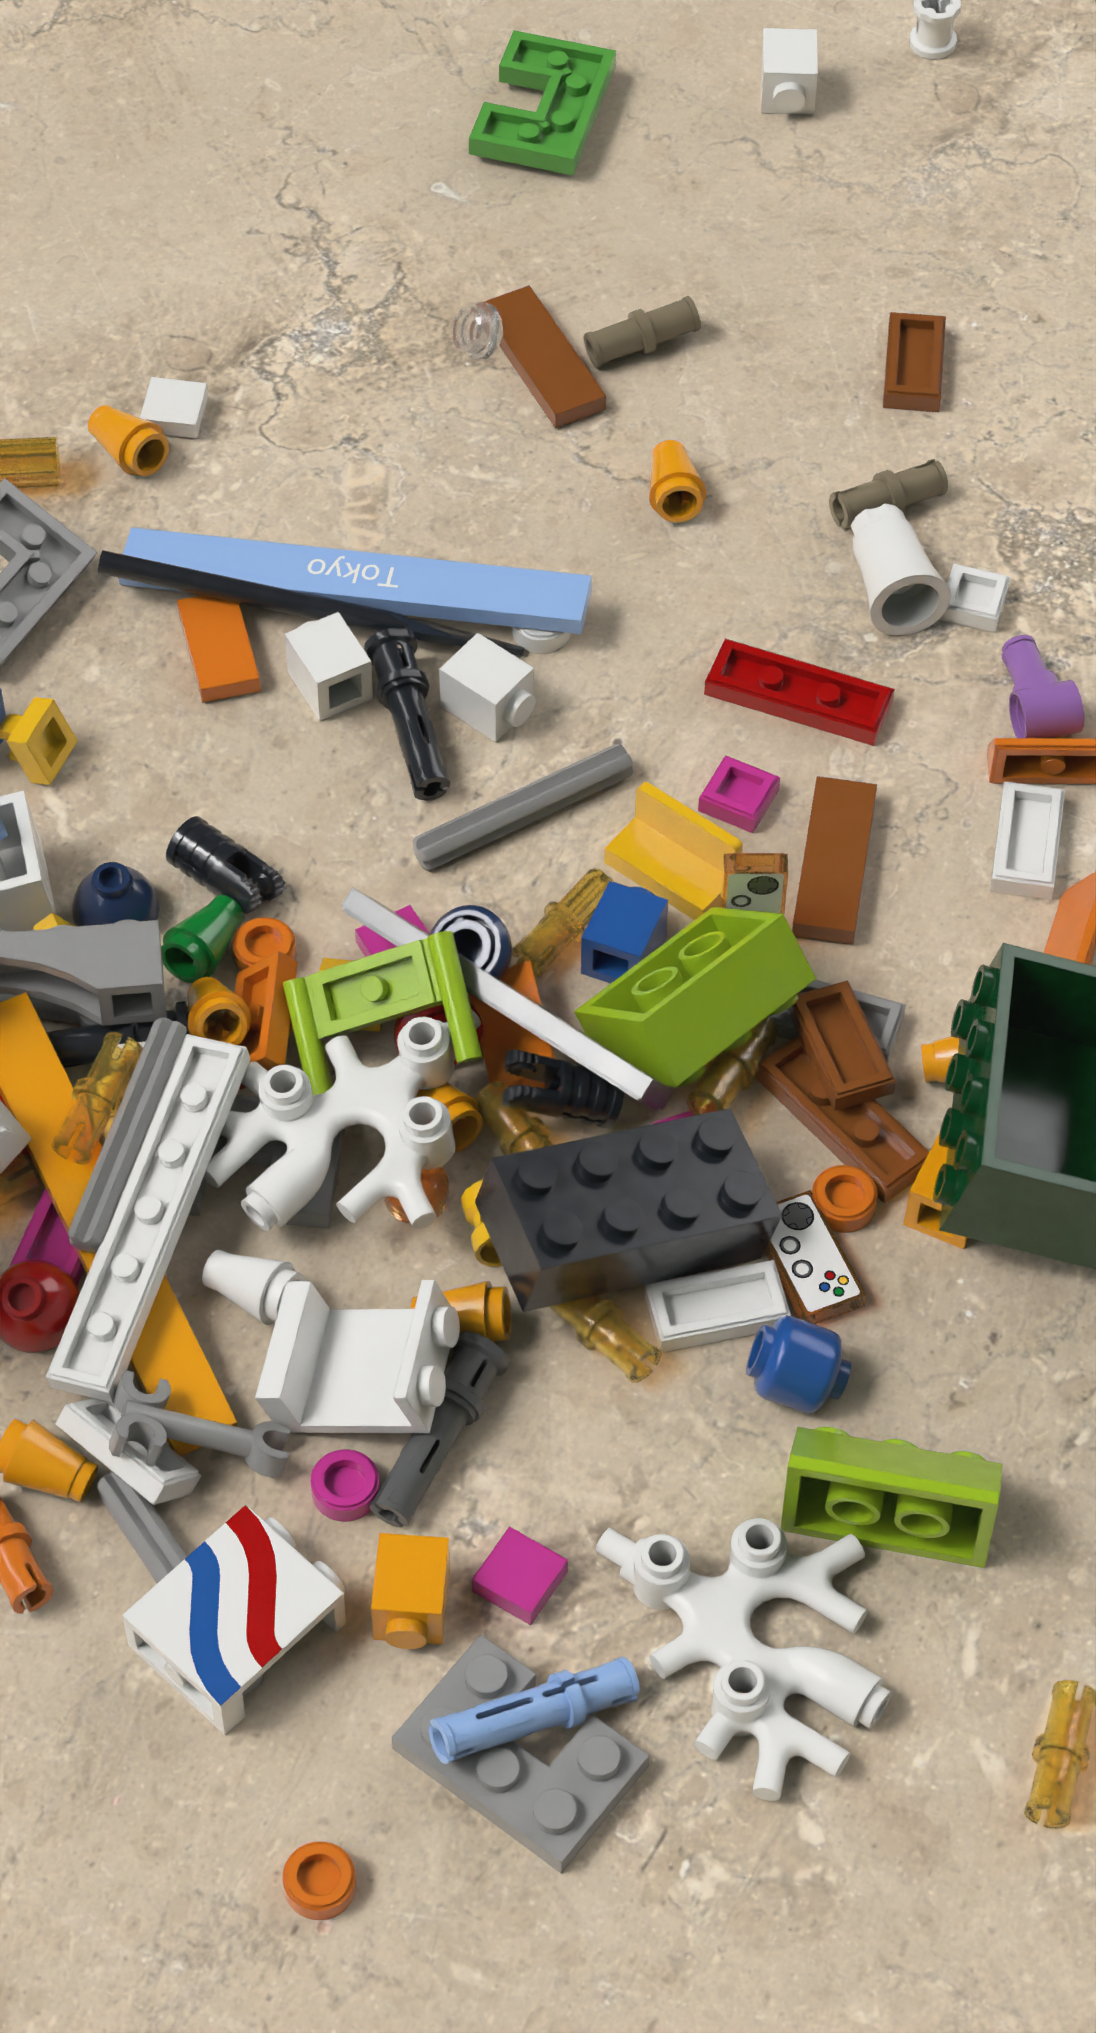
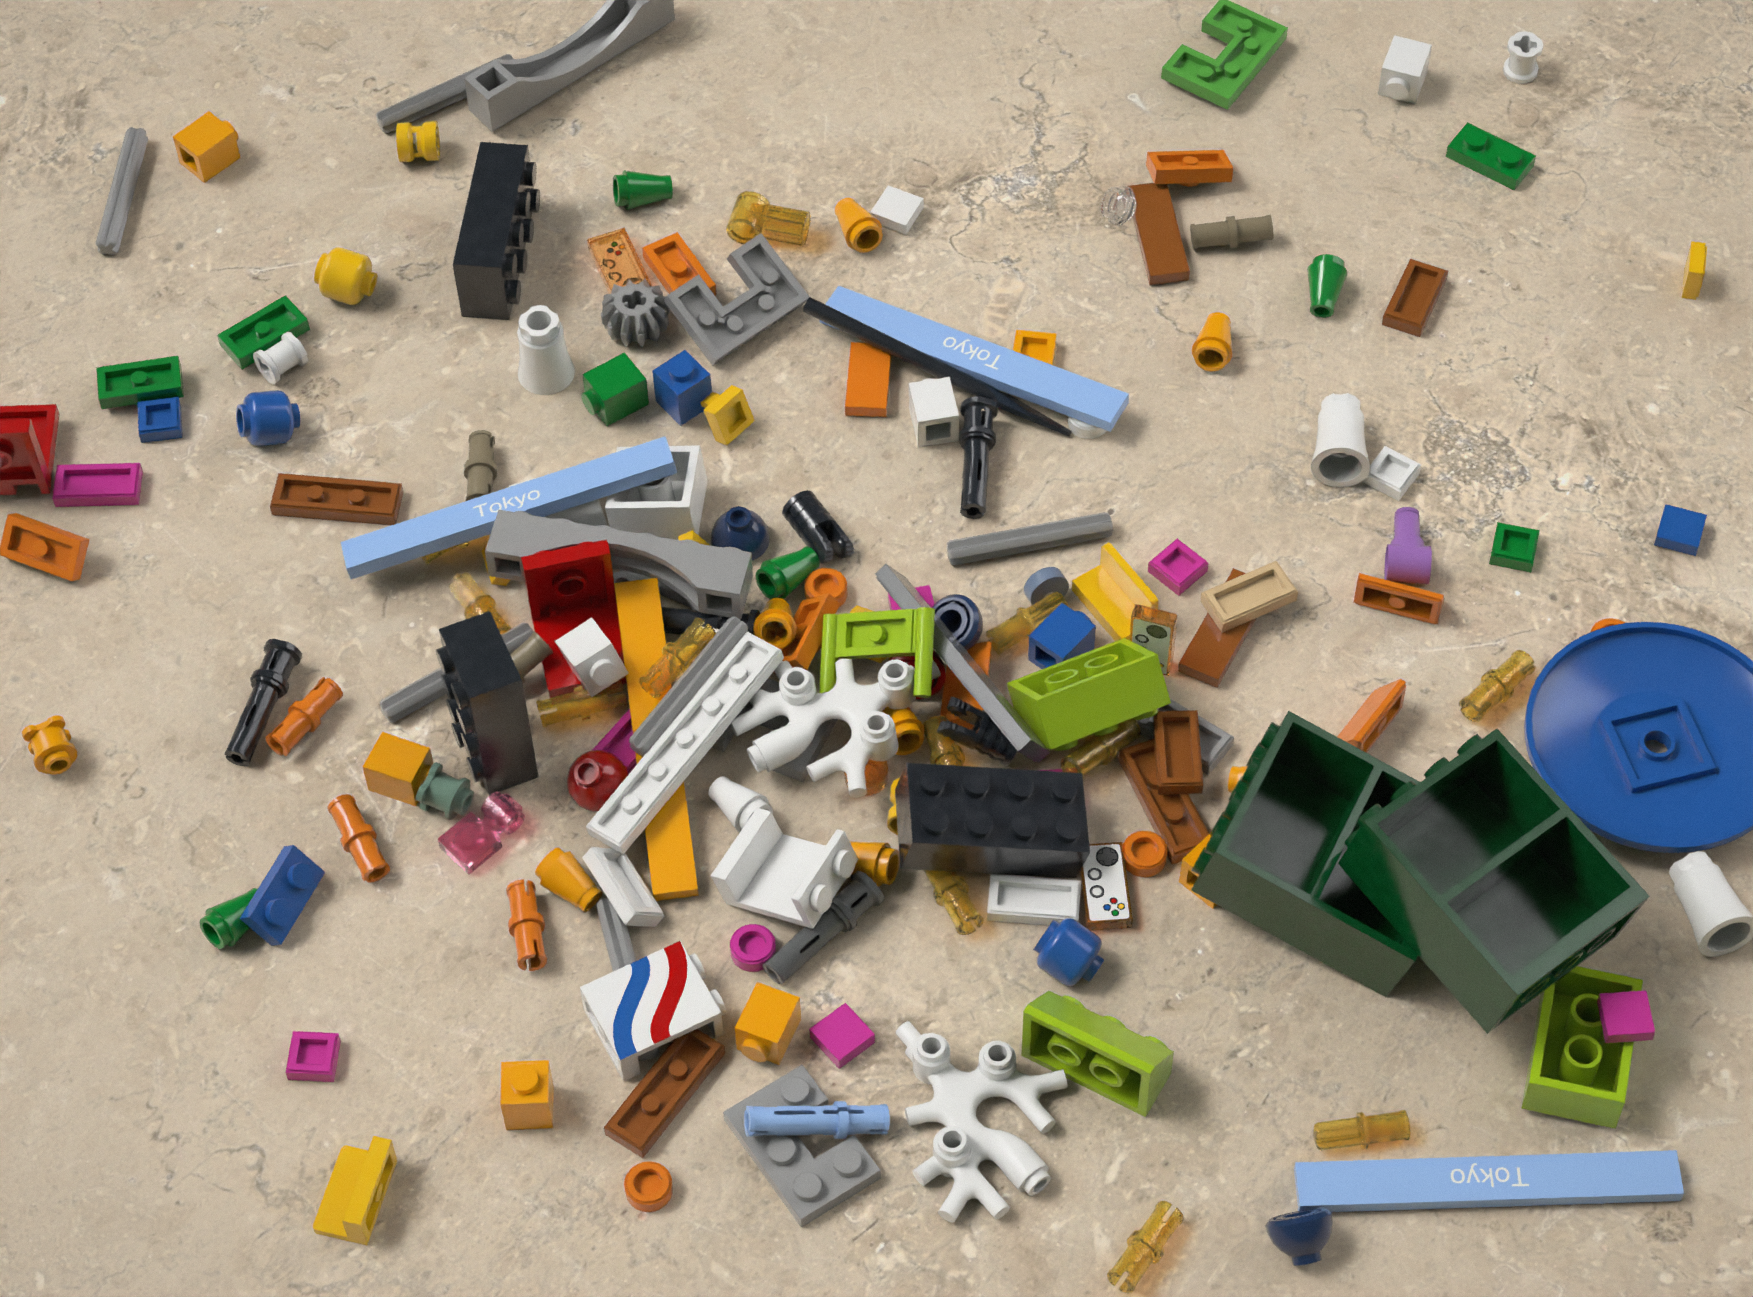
camera: 20 degrees right, 0 degrees up
light grey bar [109,1370,290,1478] -> none
white brick [439,633,536,742] -> none
red tile [704,638,895,746] -> none
dark tan pin [829,459,948,529] -> none
white tile [990,781,1065,900] -> none
none -> light orange brick [500,1060,554,1130]
none -> dark orange tile [604,1029,725,1158]
none -> light orange tile [1013,330,1057,365]
none -> sand blue tile [1024,567,1069,609]
none -> orange plate [1146,150,1233,187]
none -> tan tile [1201,561,1298,633]
none -> green cone [1307,254,1348,318]
none -> green plate [1446,122,1536,190]

